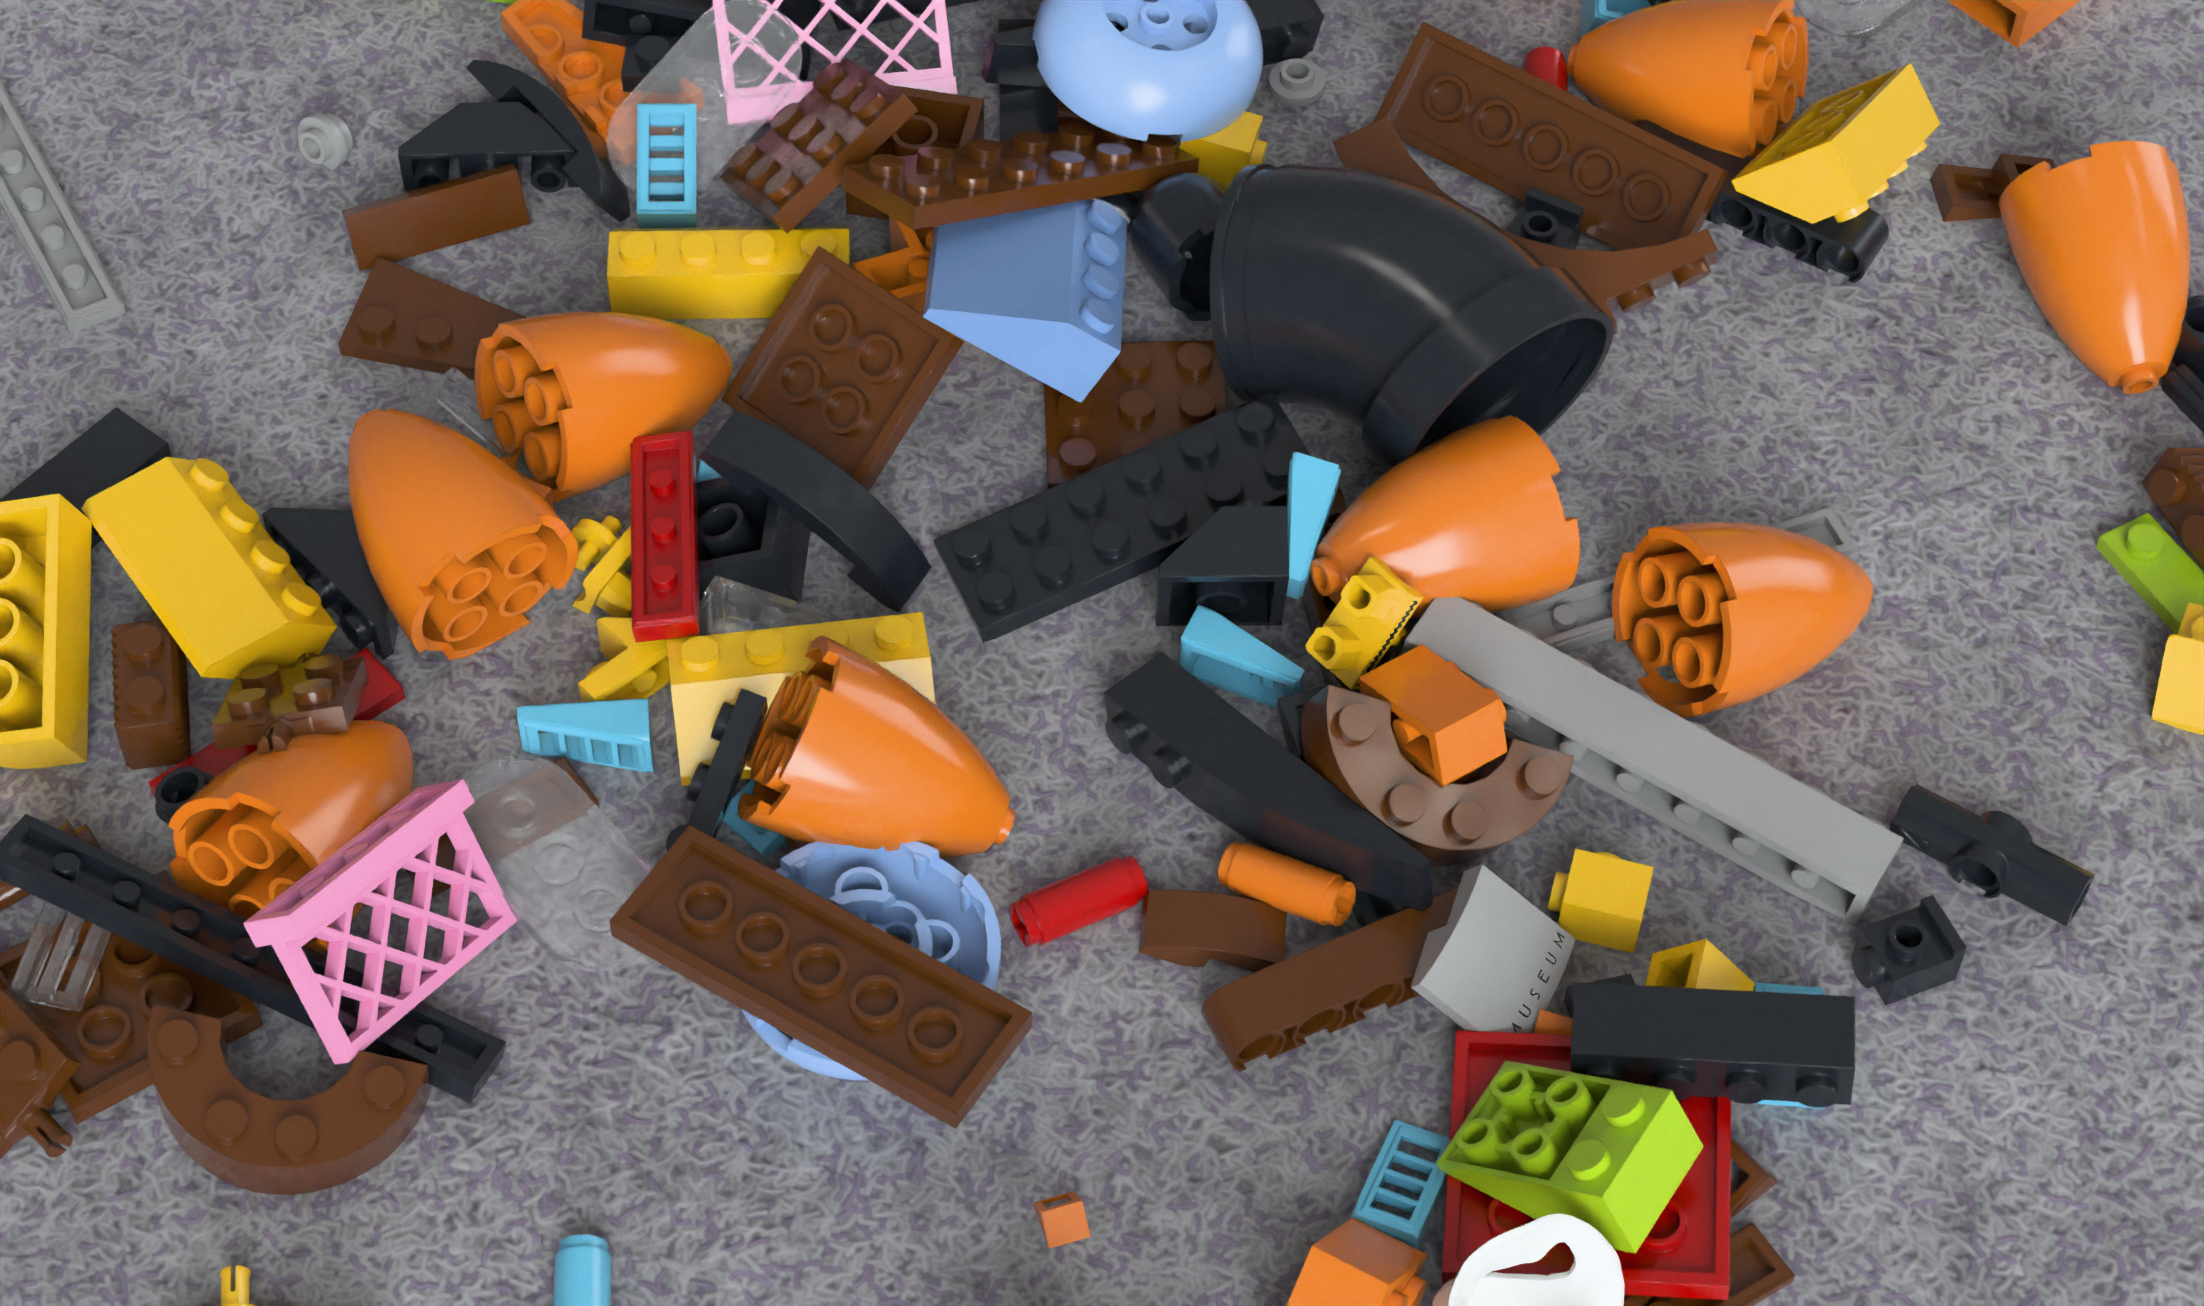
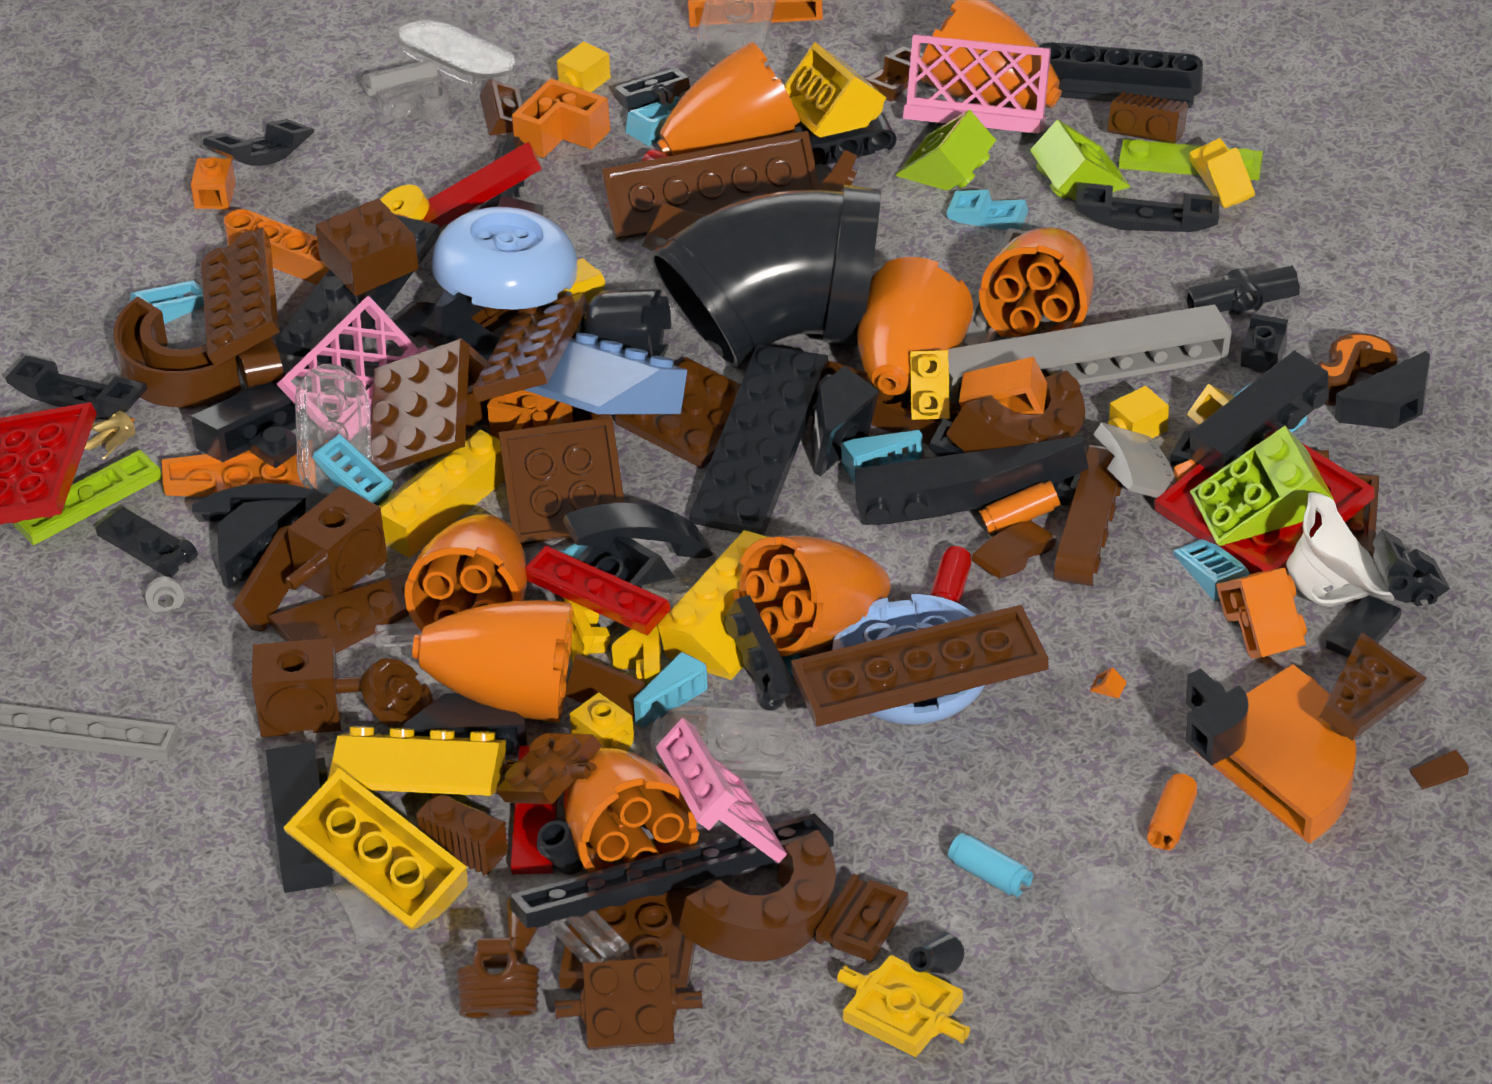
camera: 45 degrees left, 10 degrees down
medium azure slope [1286,452,1341,600] -> none
none -> black plate [95,507,198,577]
none -> reddish brown piece [252,638,362,737]
none -> reddish brown piece [286,486,388,598]
none -> reddish brown tile [360,658,433,728]
none -> reddish brown slope [566,654,645,722]
none -> yellow brick [569,693,634,751]
none -> reddish brown plate [816,873,909,962]
none -> lime slope [895,109,997,191]
none -> bright pink fence [903,34,1051,134]
none -> medium azure slope [946,190,1028,230]
none -> lime slope [1030,119,1131,201]
none -> black slope [1075,182,1219,232]
none -> reddish brown animal [1317,333,1397,406]
none -> black slope [1335,351,1430,429]

